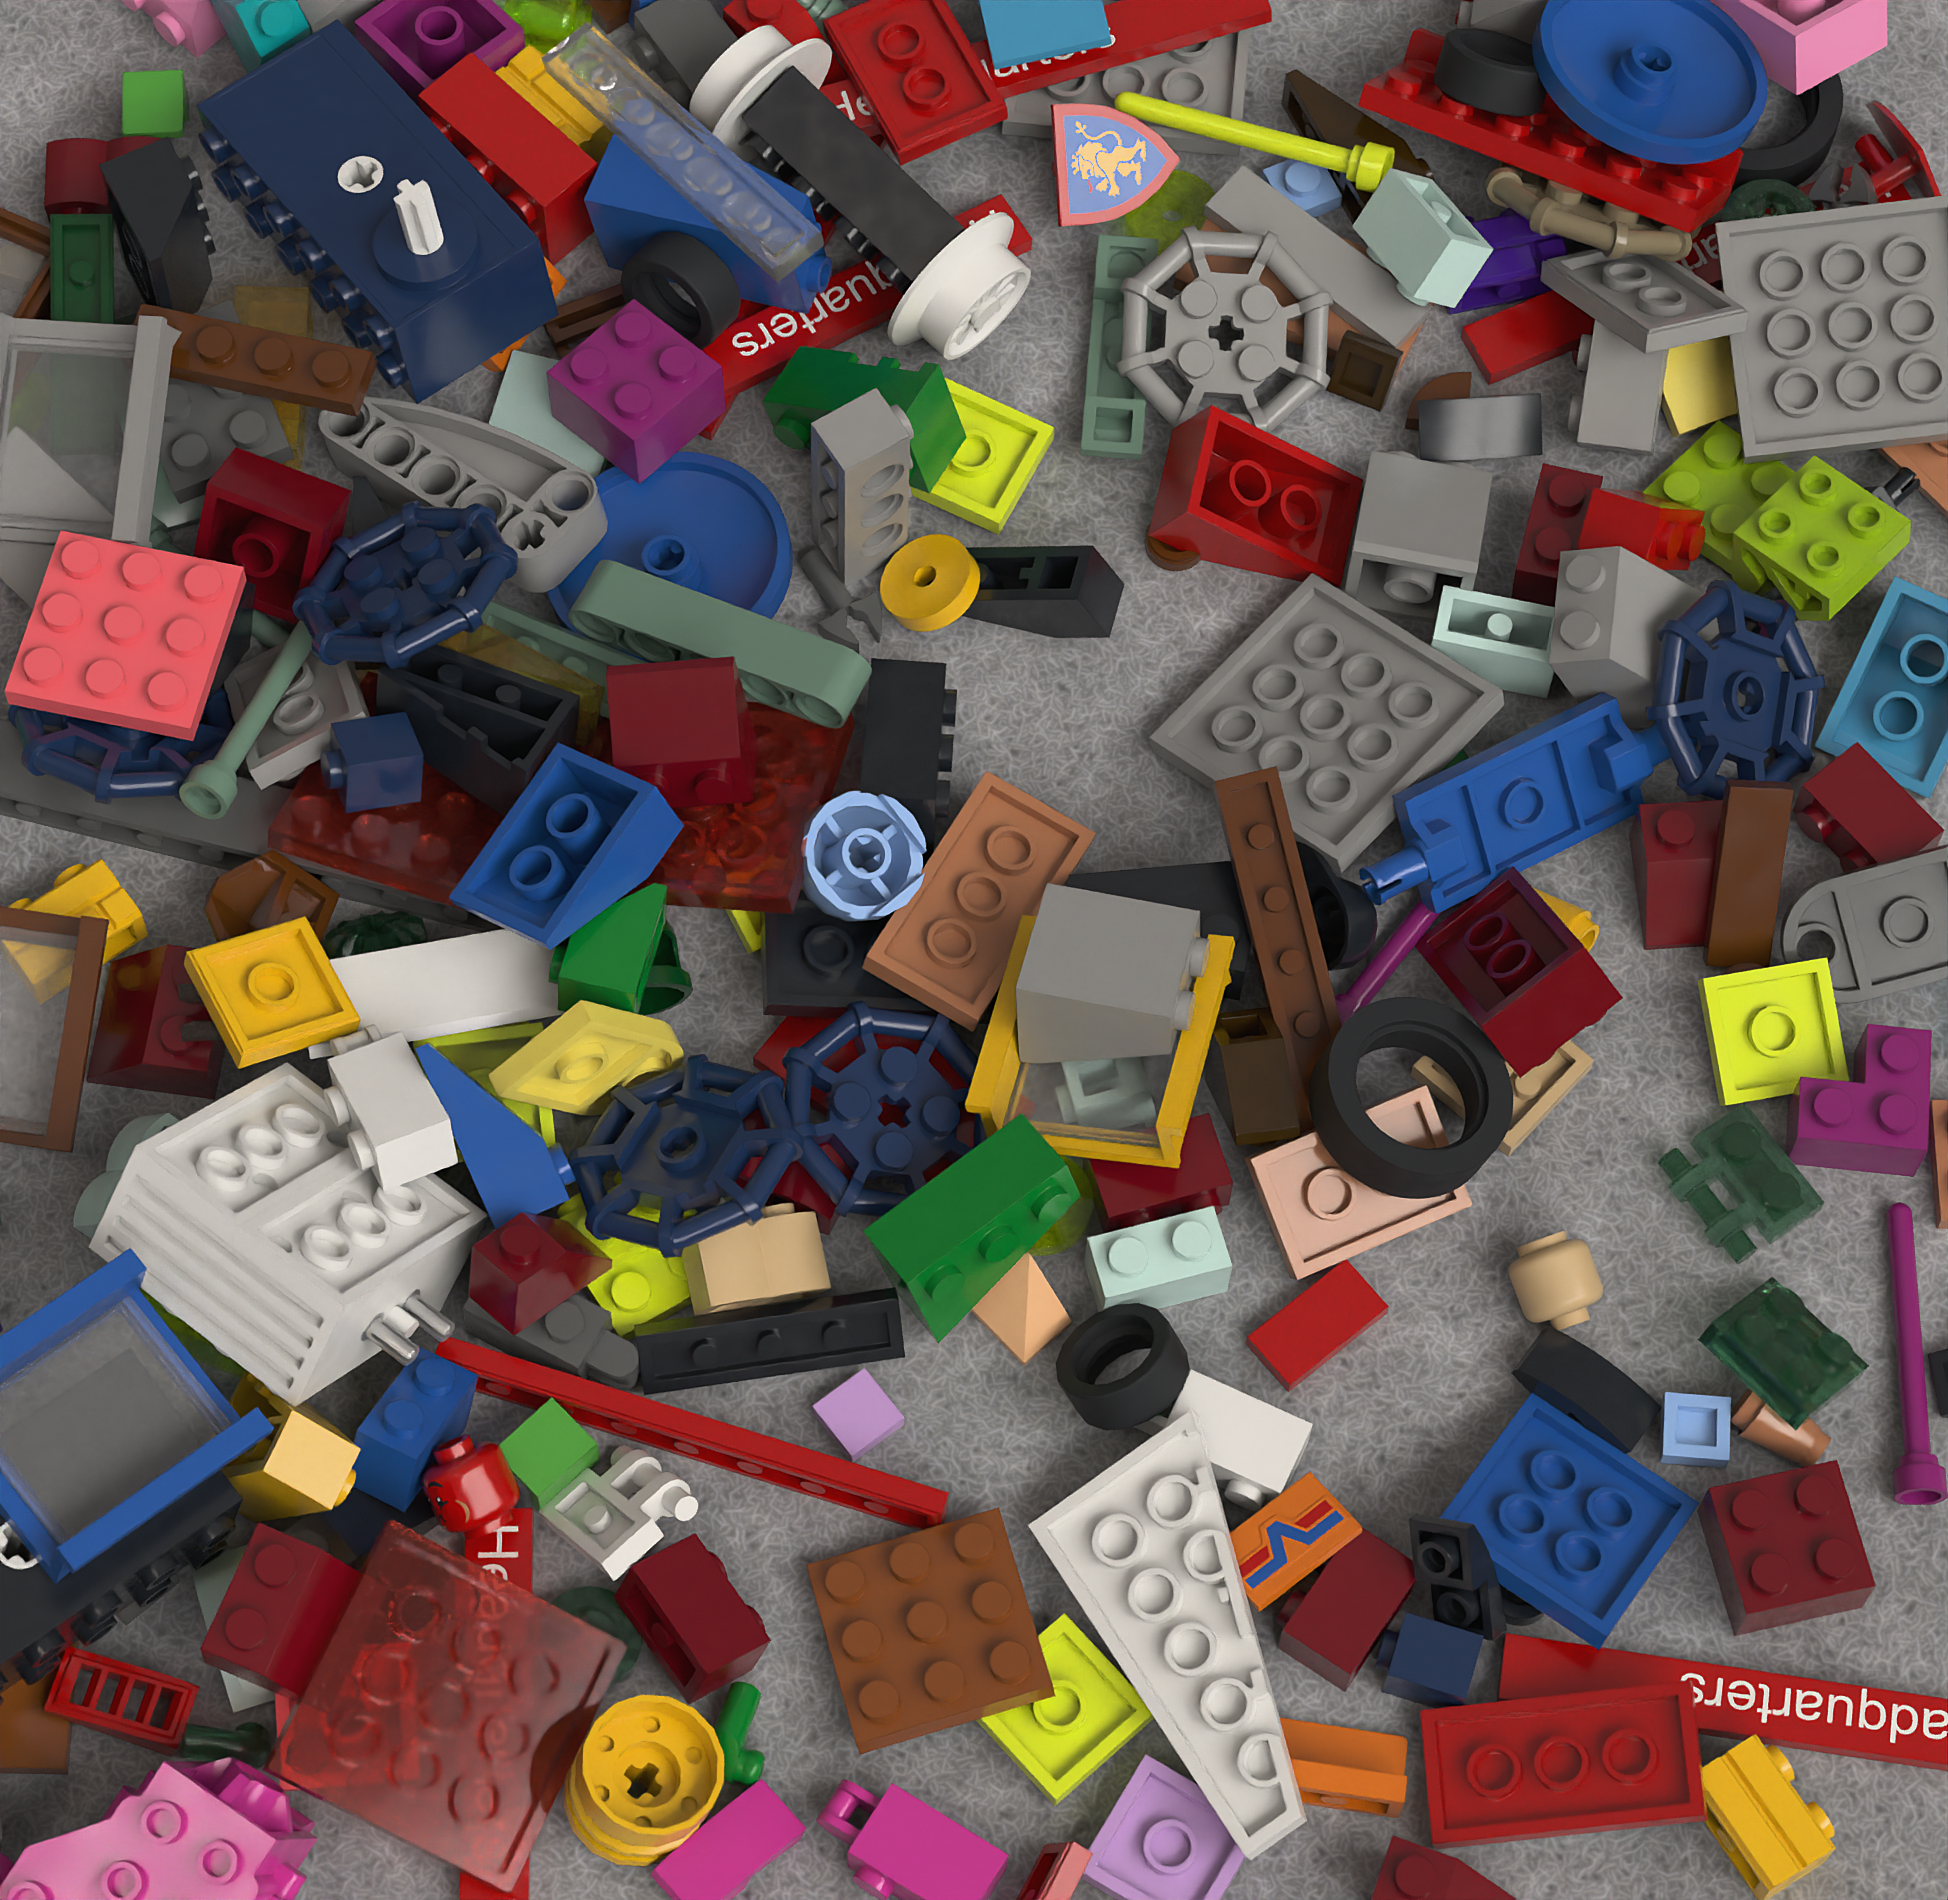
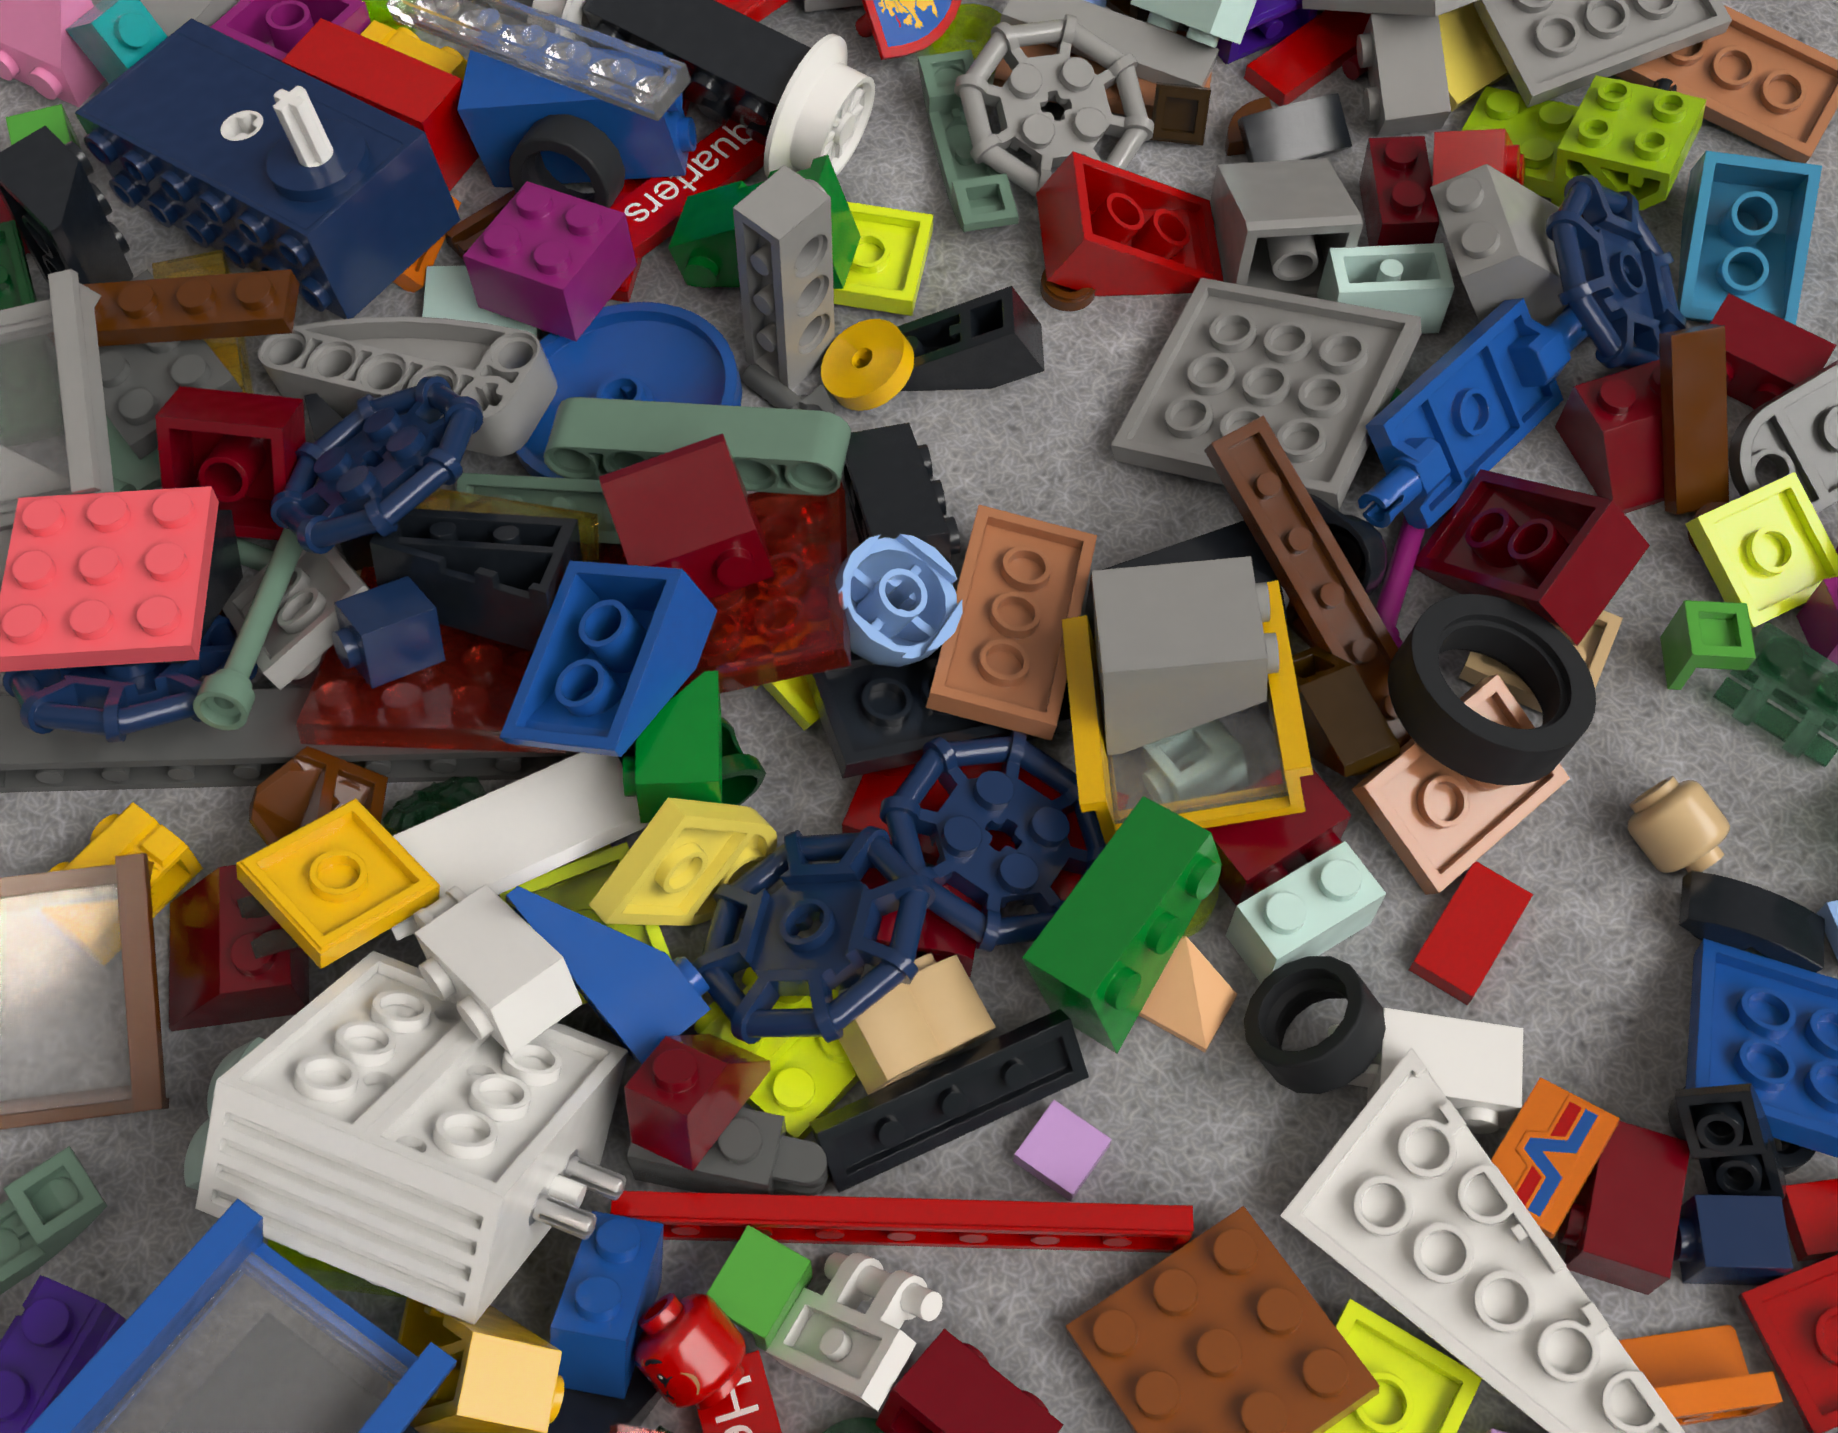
camera: 15 degrees left, 5 degrees down
none -> bright green panel [1660,600,1756,690]

